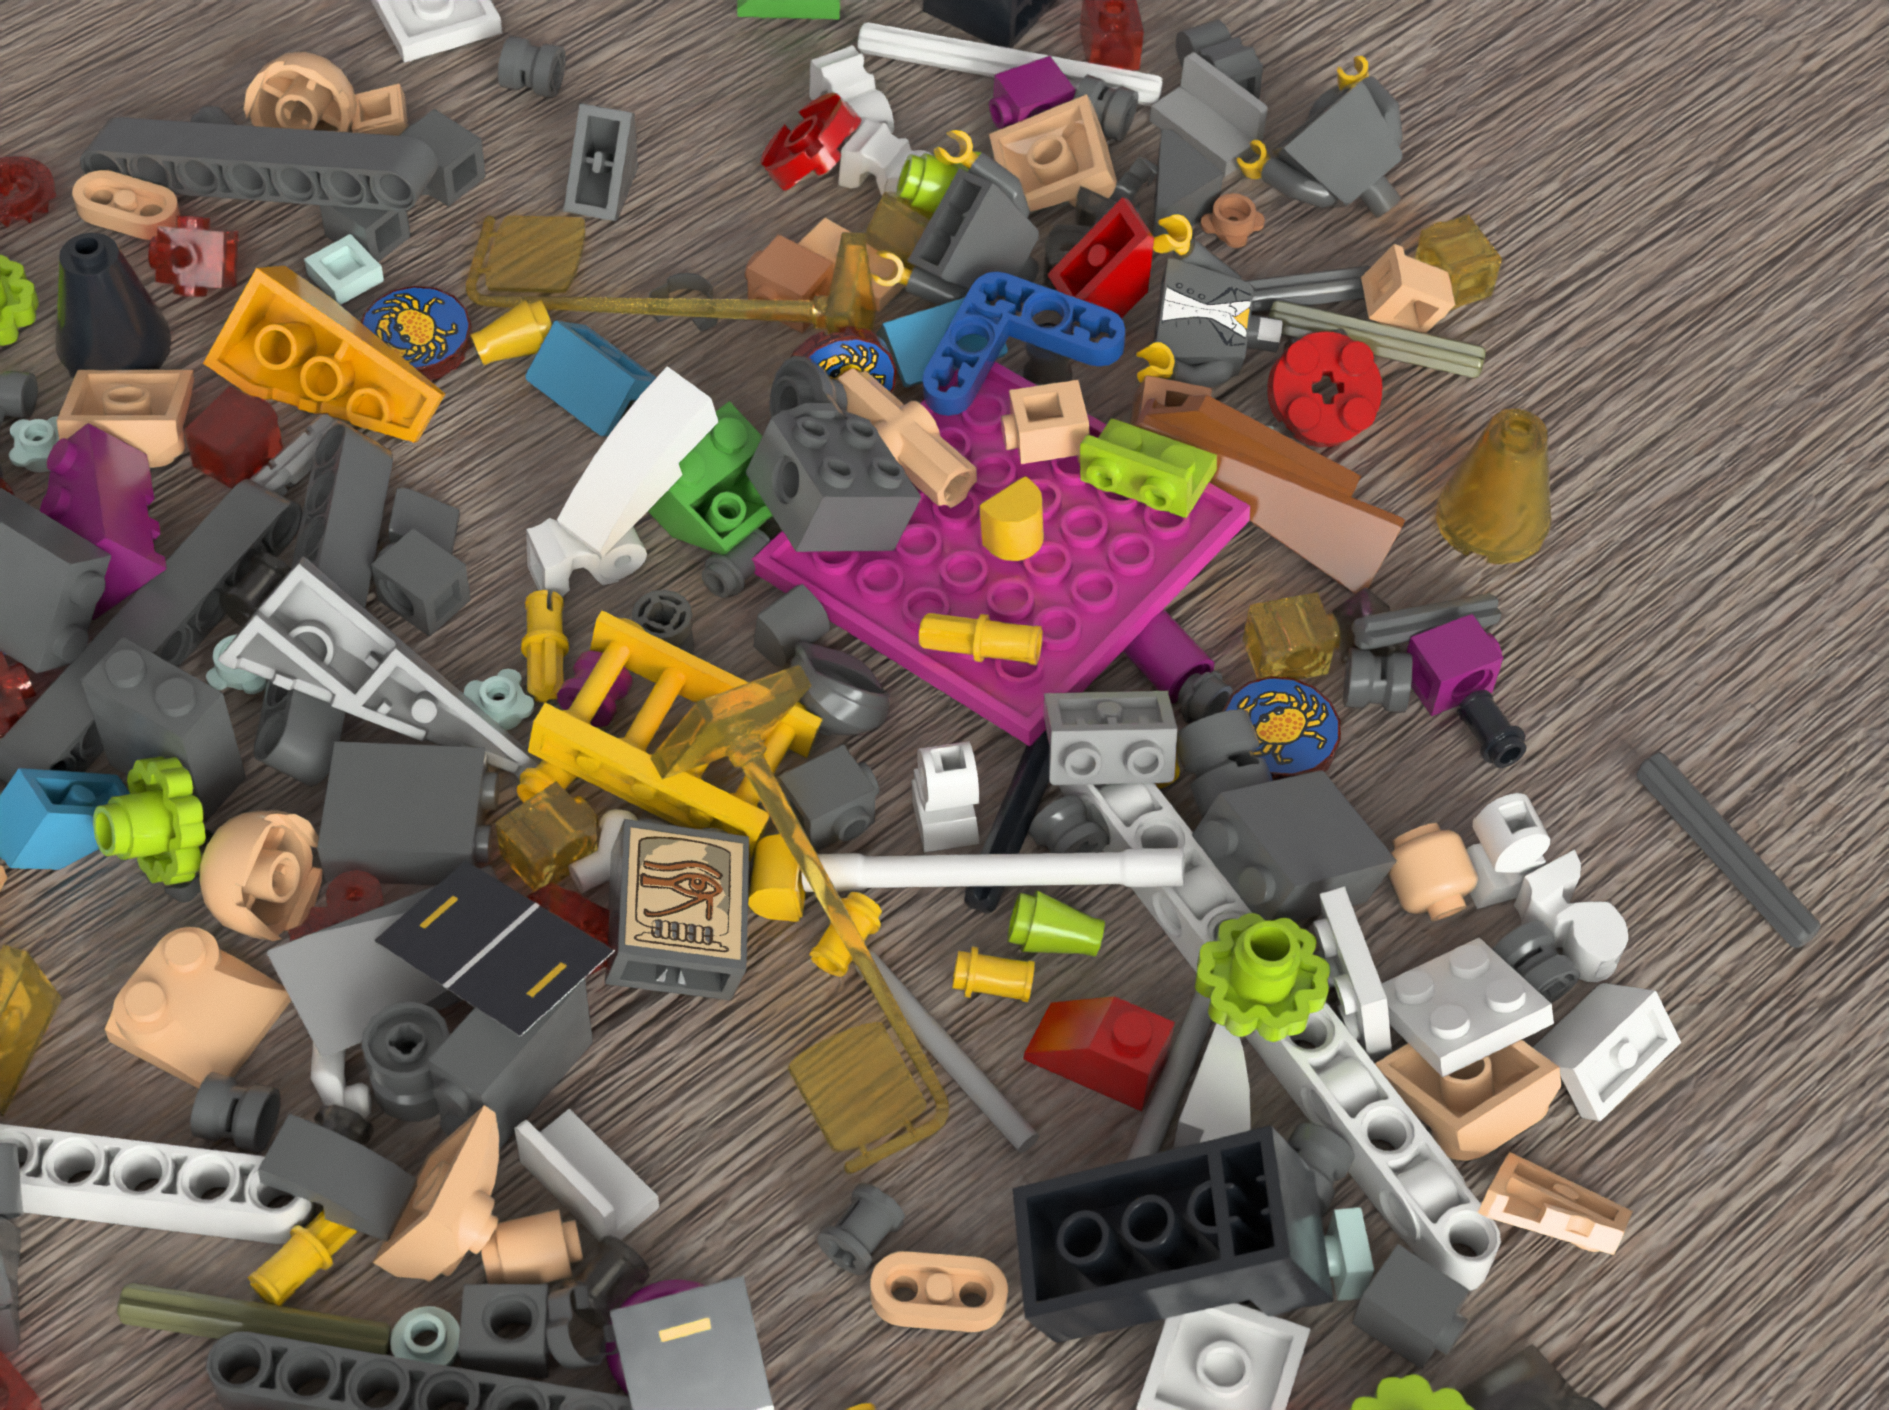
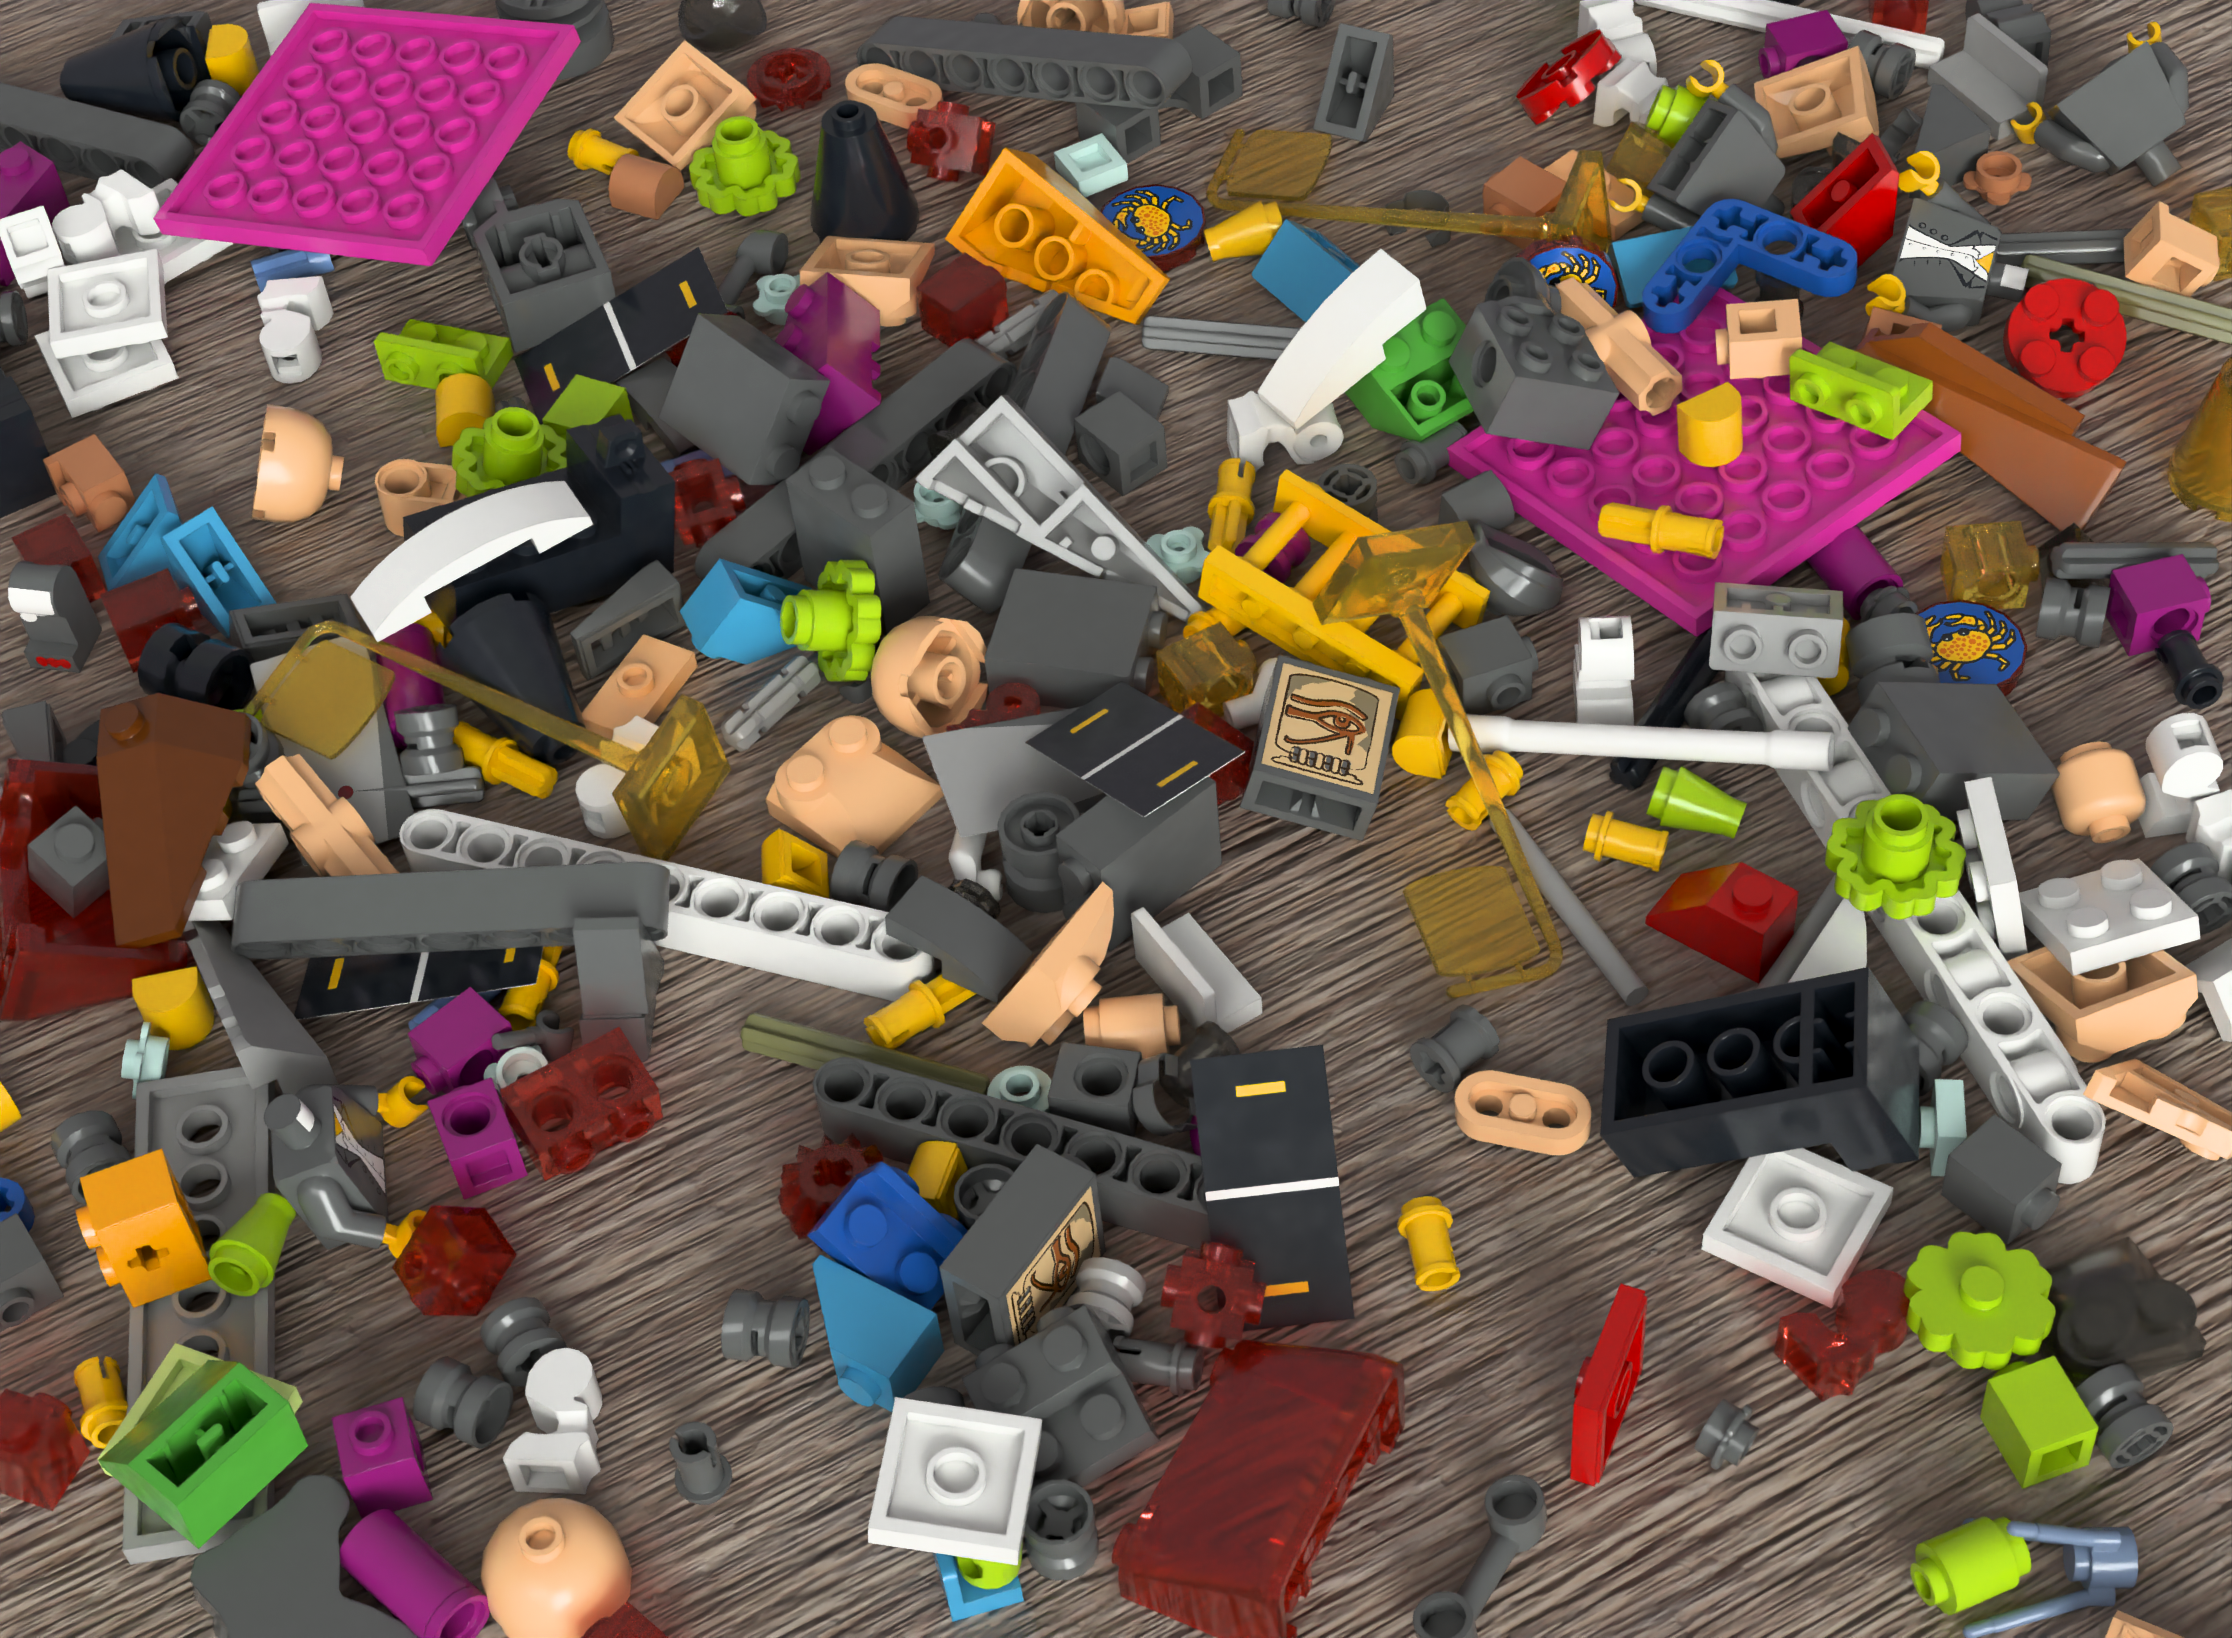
camera: 20 degrees right, 5 degrees down
none -> light grey axle [720,655,821,751]
none -> yellow brick [761,828,829,898]
none -> axle [1141,315,1301,361]

